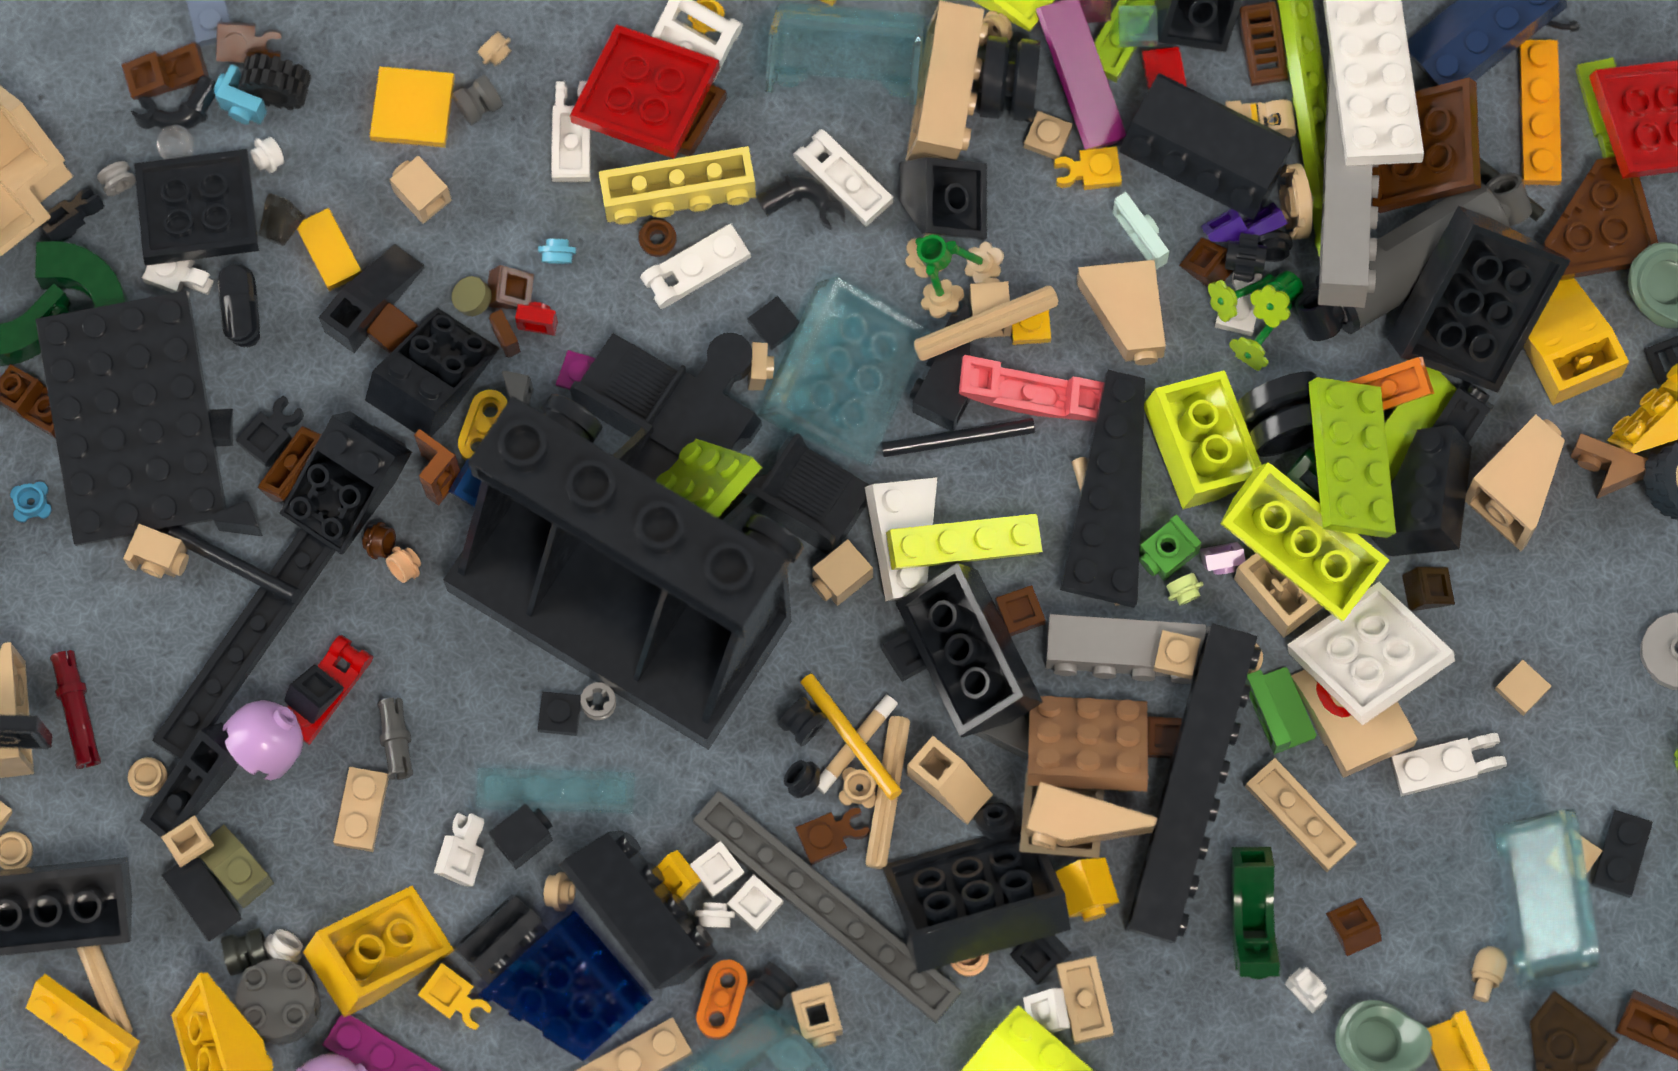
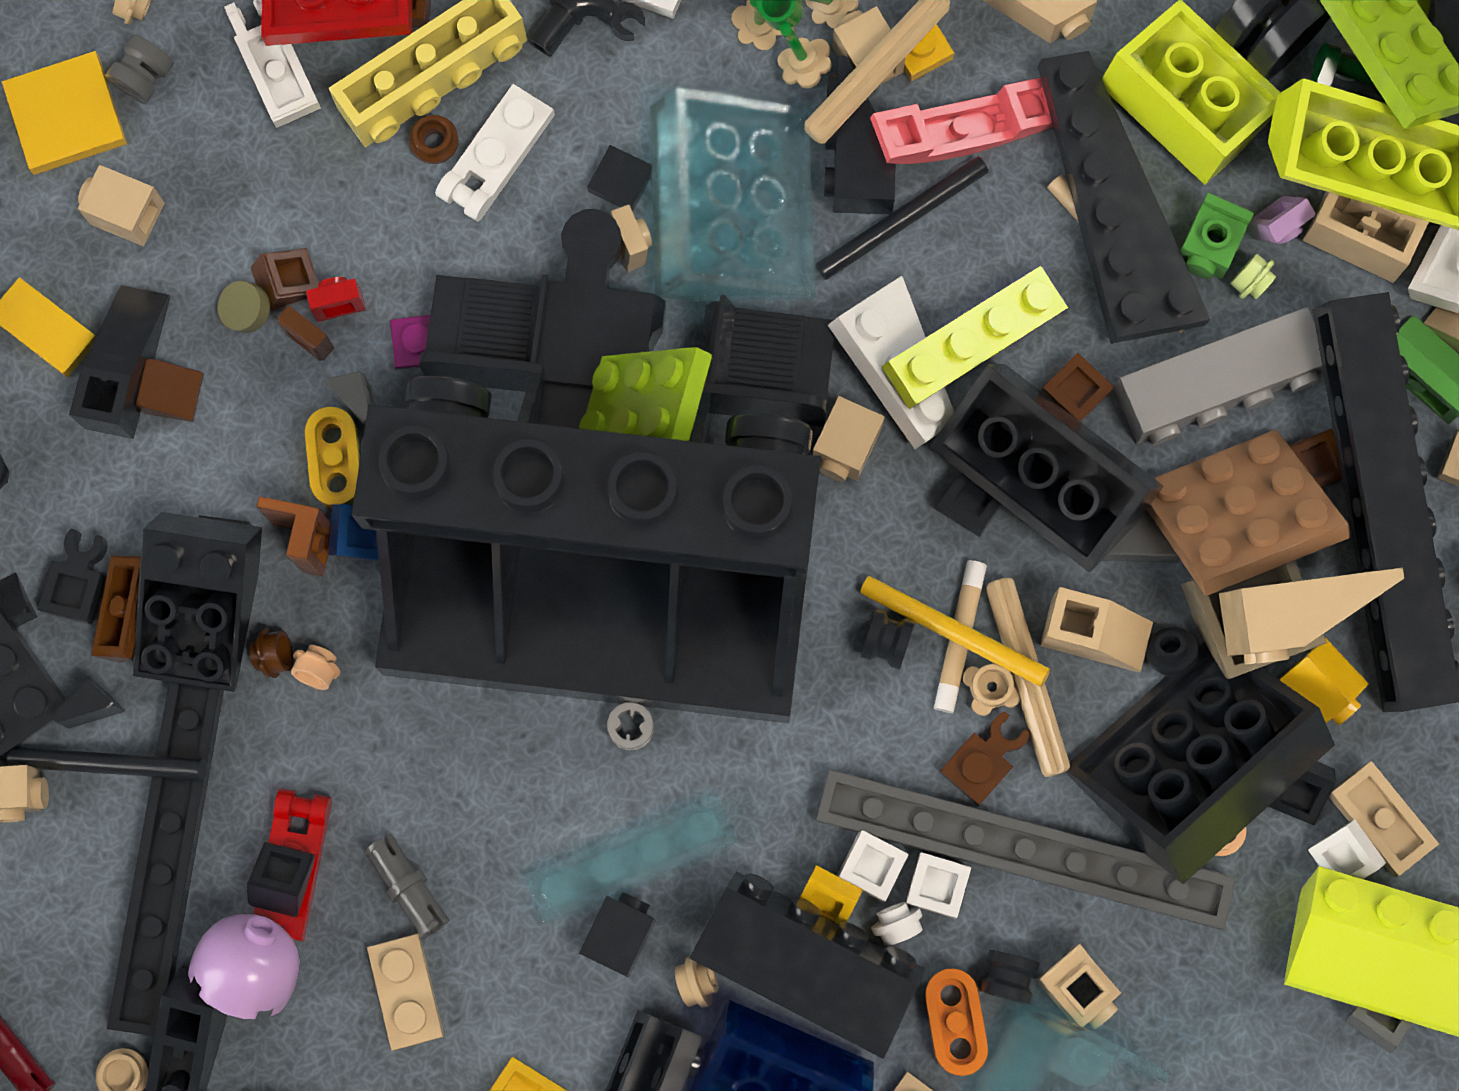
camera: 25 degrees left, 5 degrees up
black slope [365,308,499,437] -> none
white plate [434,813,484,887] -> none
medium azure plate [538,239,576,264] -> none
black plate [538,691,581,736] -> none
black plate [784,760,820,798] -> none
tan plate [1153,630,1201,680] -> none

